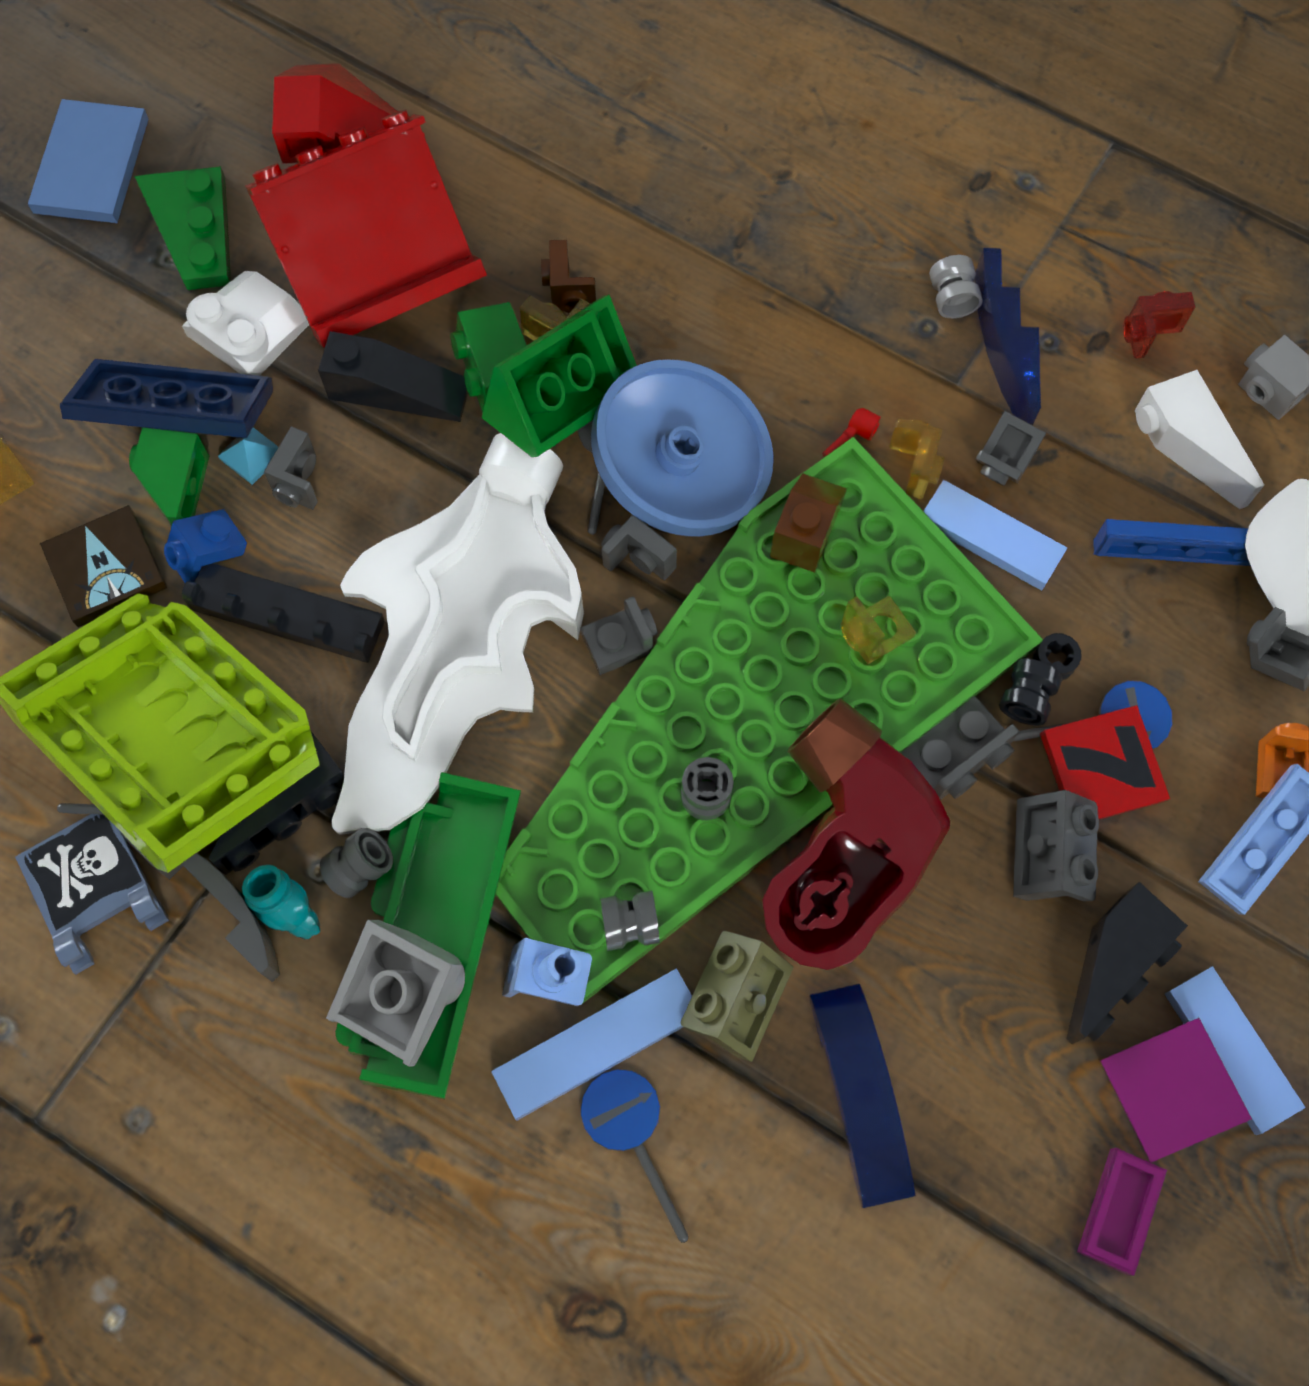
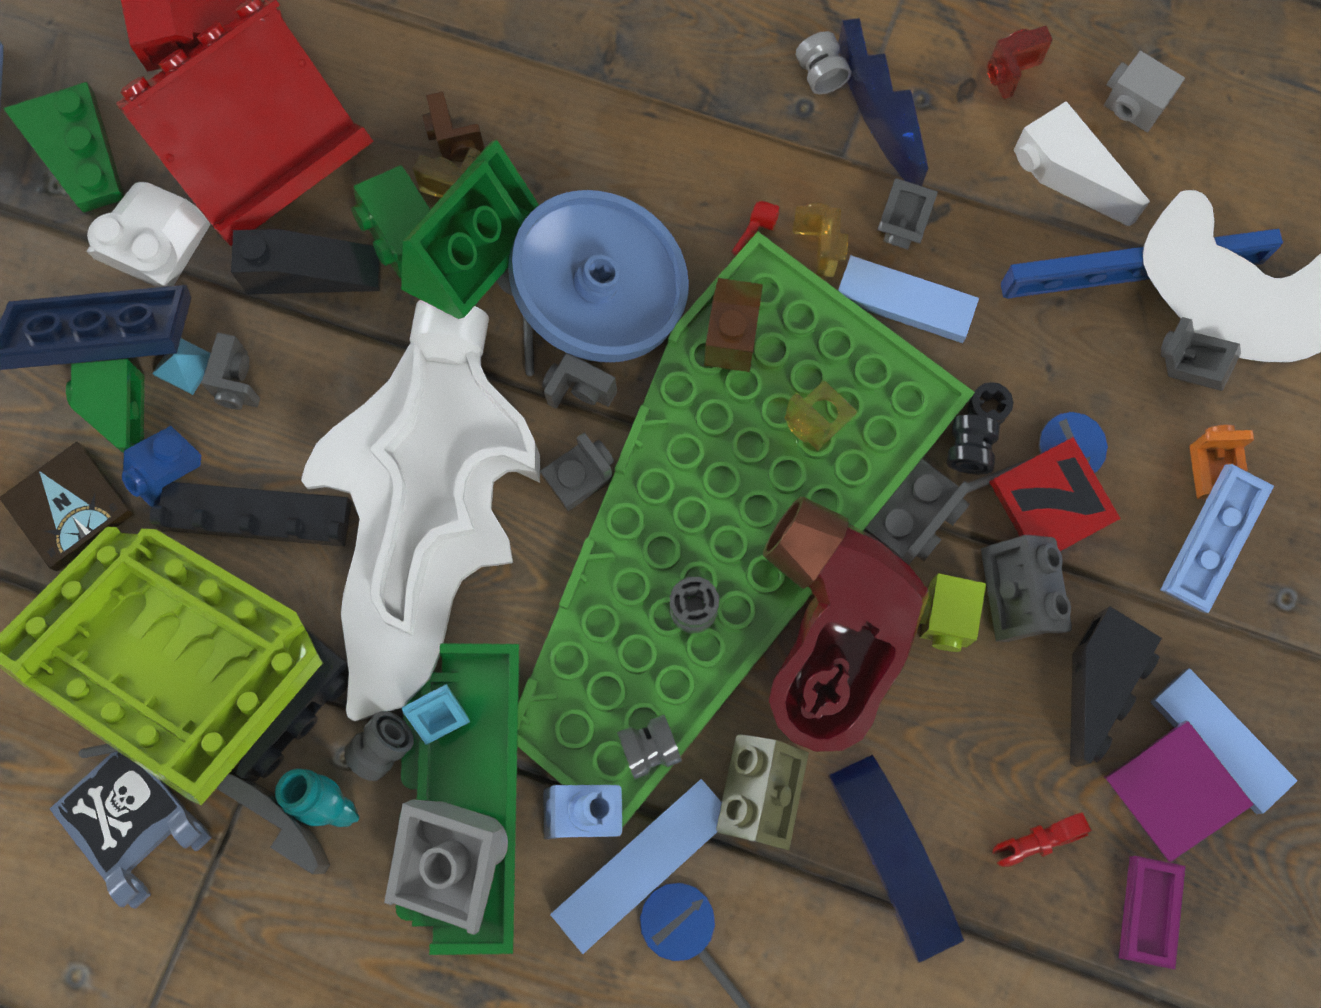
camera: 10 degrees left, 5 degrees up
none -> medium azure slope [402,684,470,745]
none -> lime brick [920,573,986,652]
none -> red piece [992,812,1092,867]

